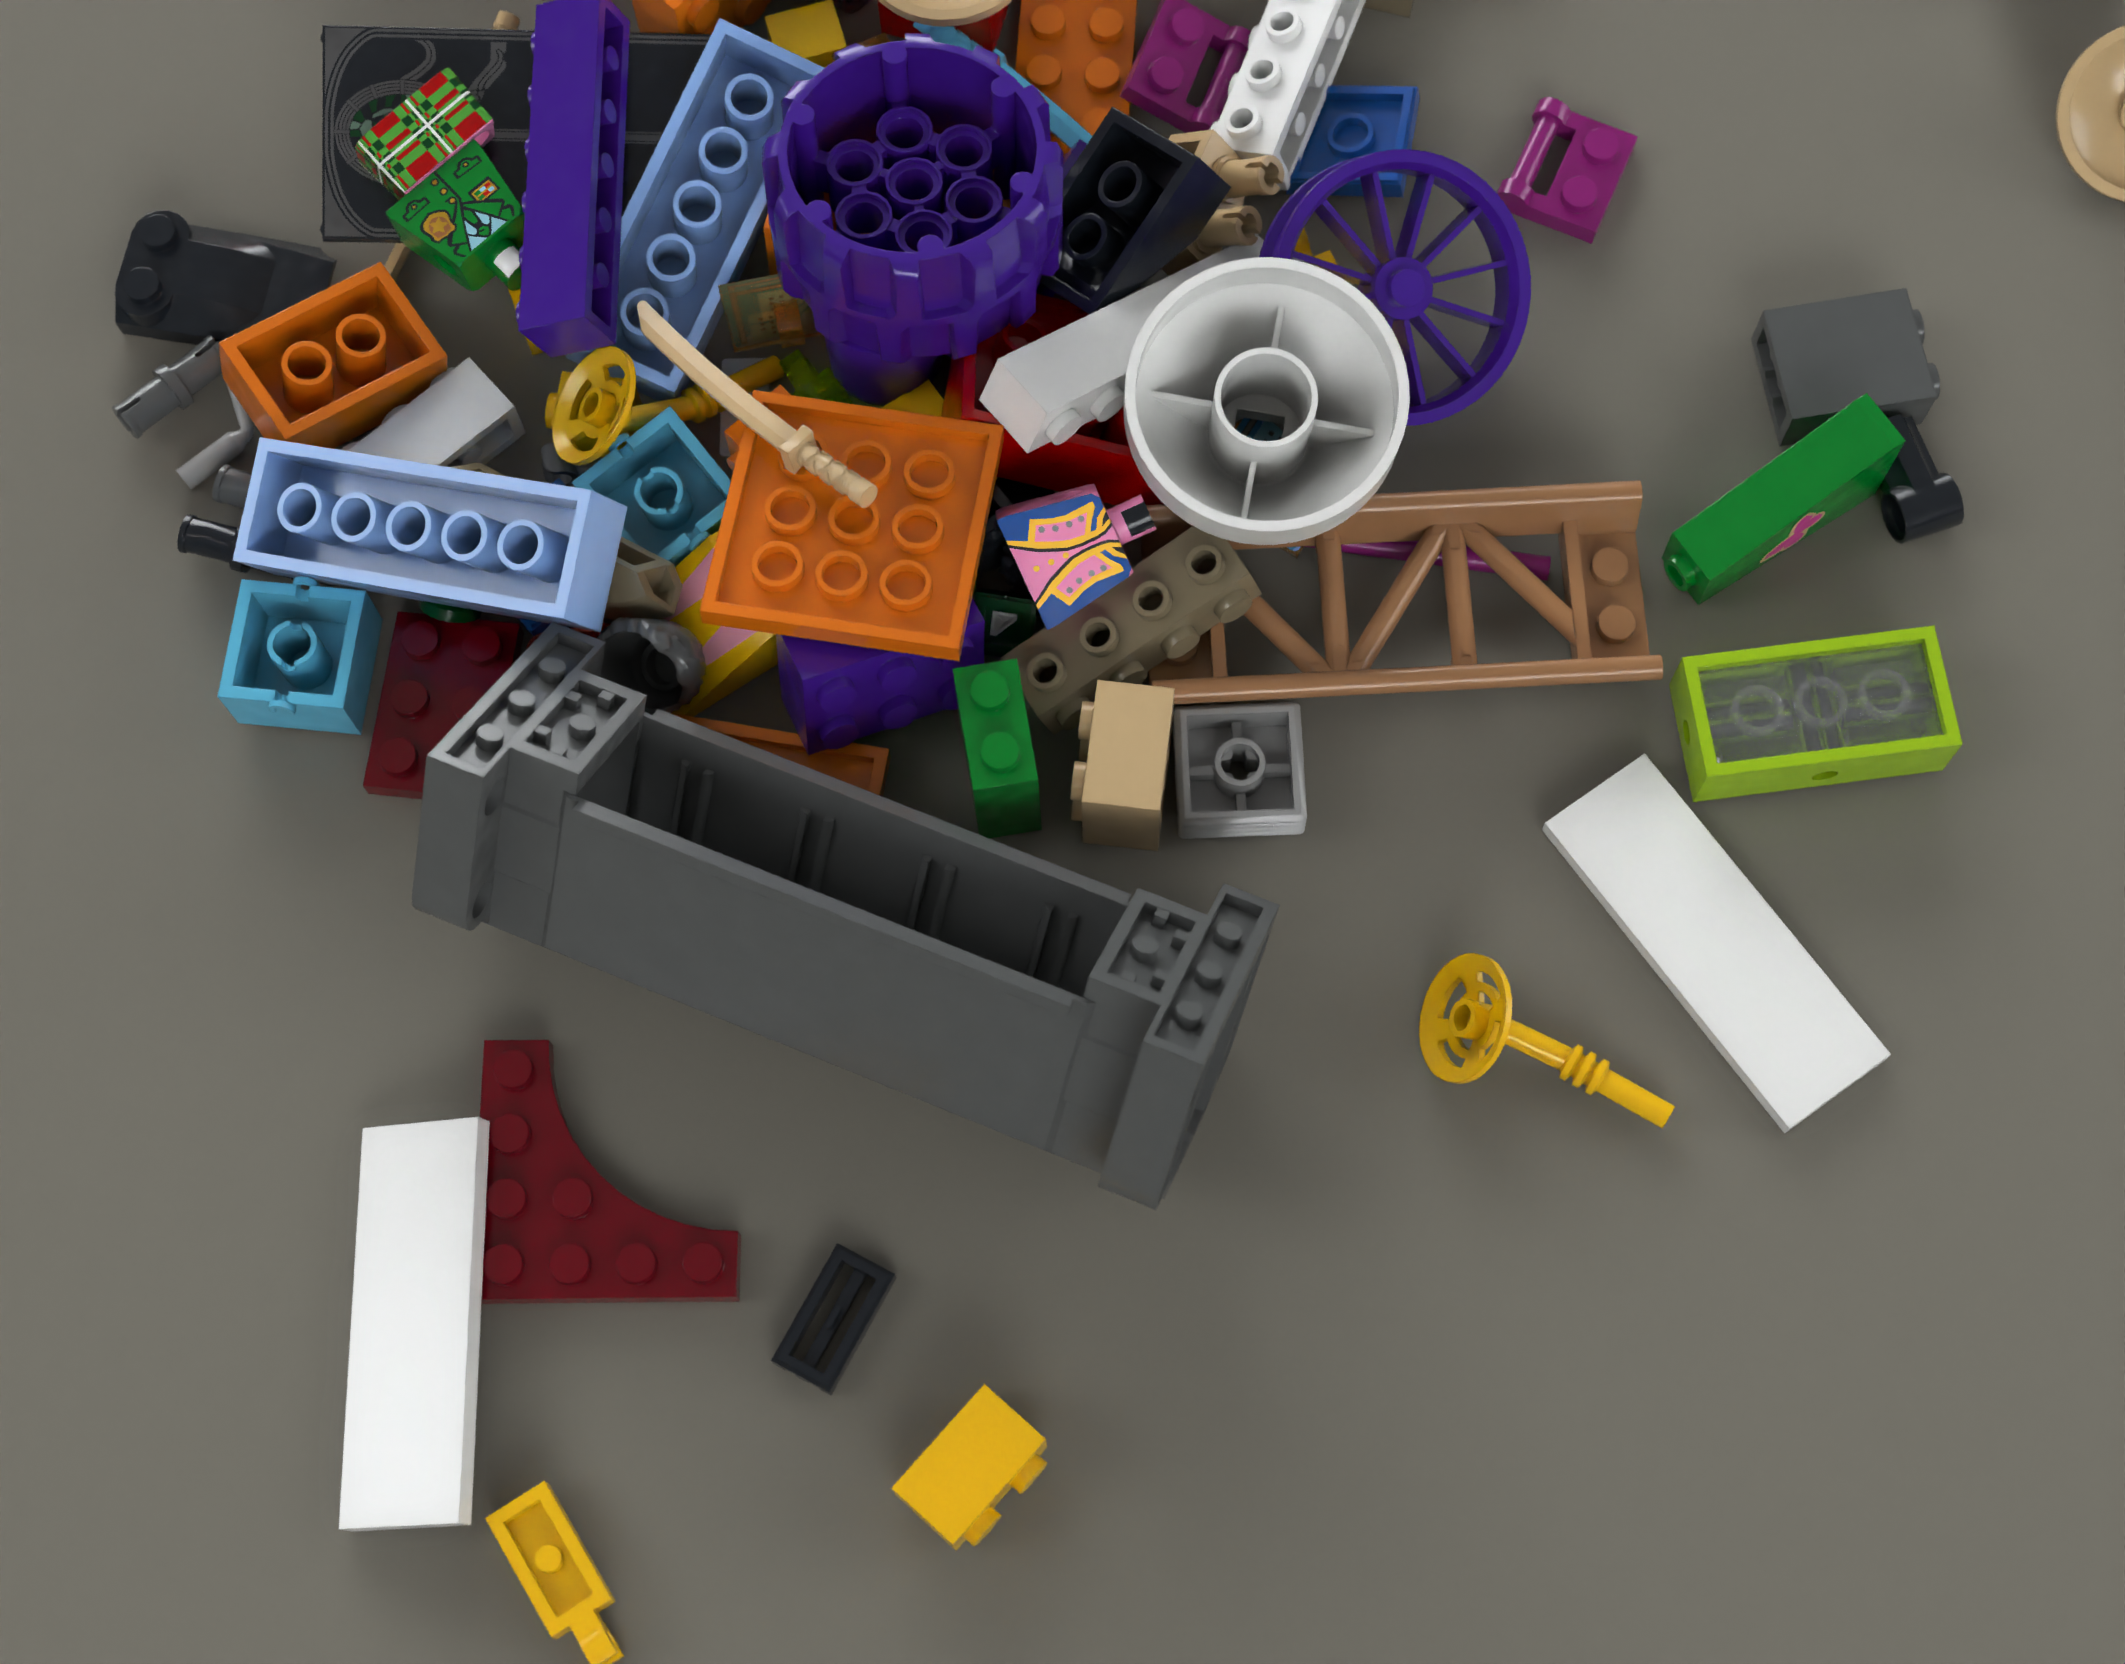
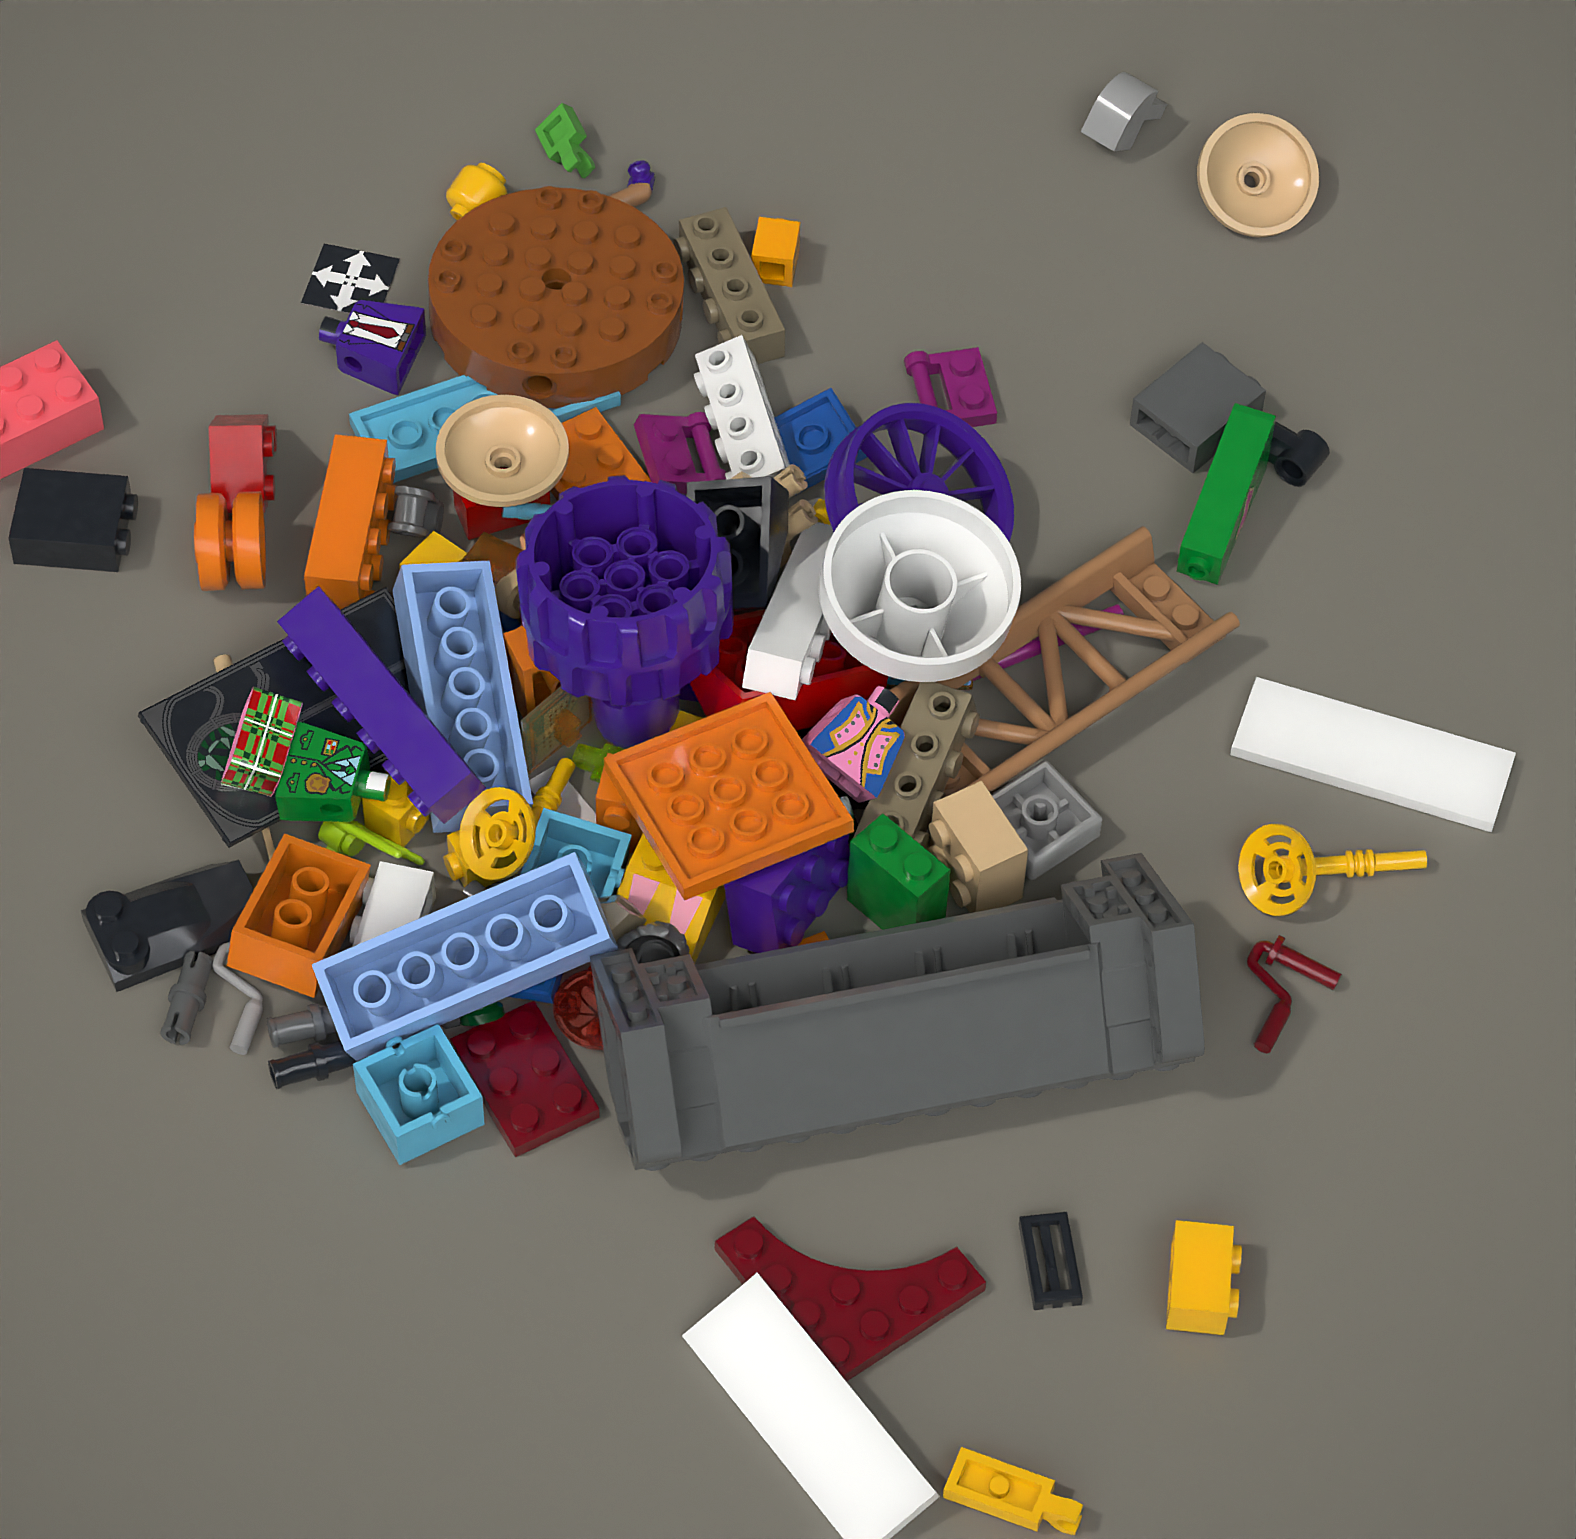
camera: 40 degrees left, 15 degrees down
tan sword [637,301,878,508] -> none
brick [1669,625,1963,802] -> none
none -> lime plant [318,820,425,866]
none -> dark red piece [1247,935,1342,1054]

